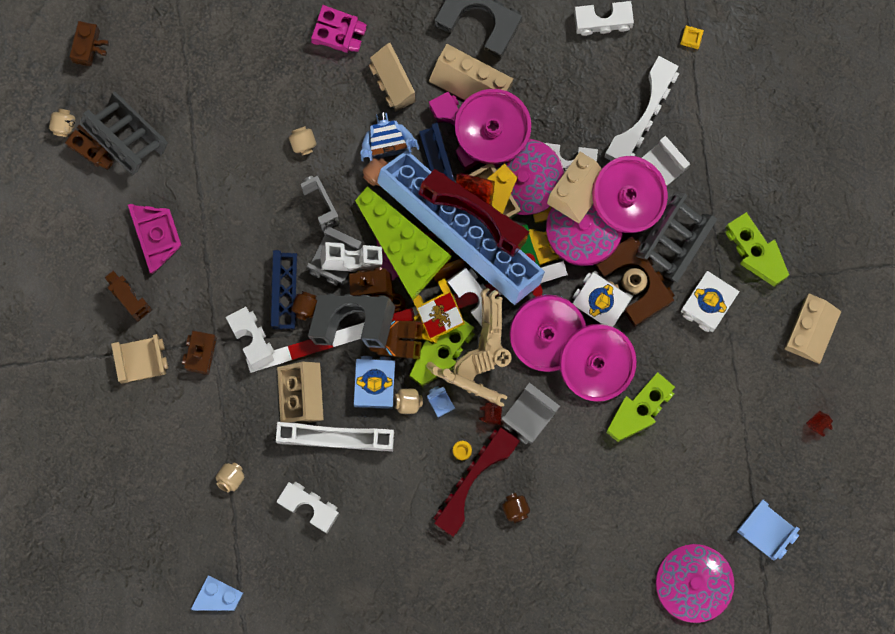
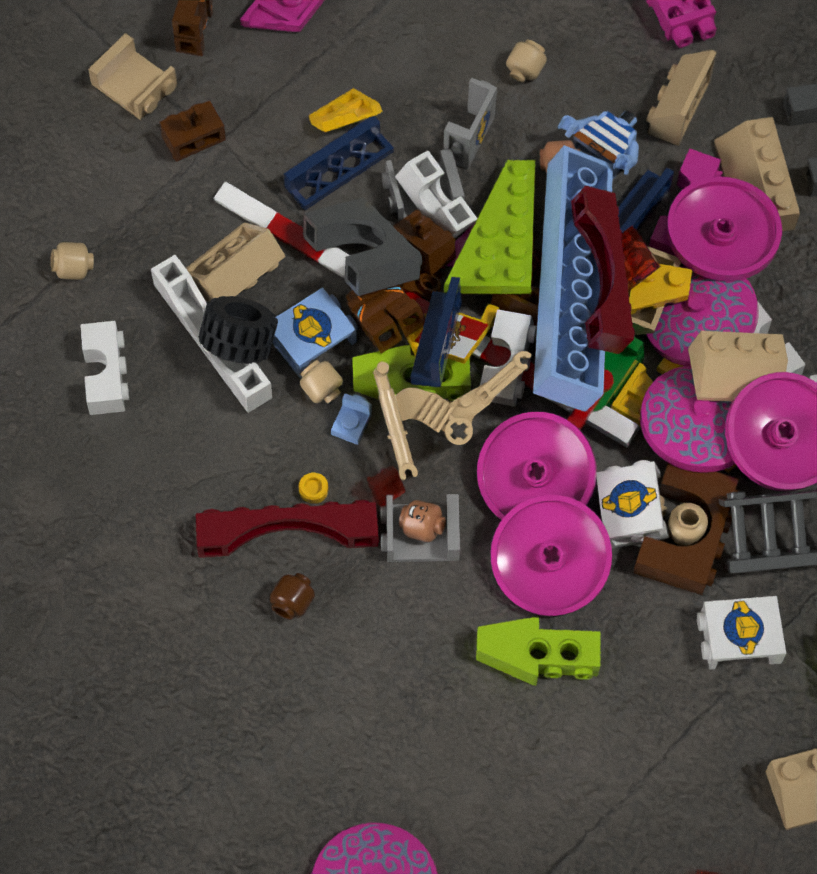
camera: 50 degrees right, 15 degrees down
white arch [226,307,275,371] -> none
reddish brown head [291,291,317,321] -> none
none -> black tyre [198,296,278,364]
none -> yellow wing [308,88,382,132]
none -> nougat head [399,500,446,542]
none -> dark blue fence [411,277,462,387]

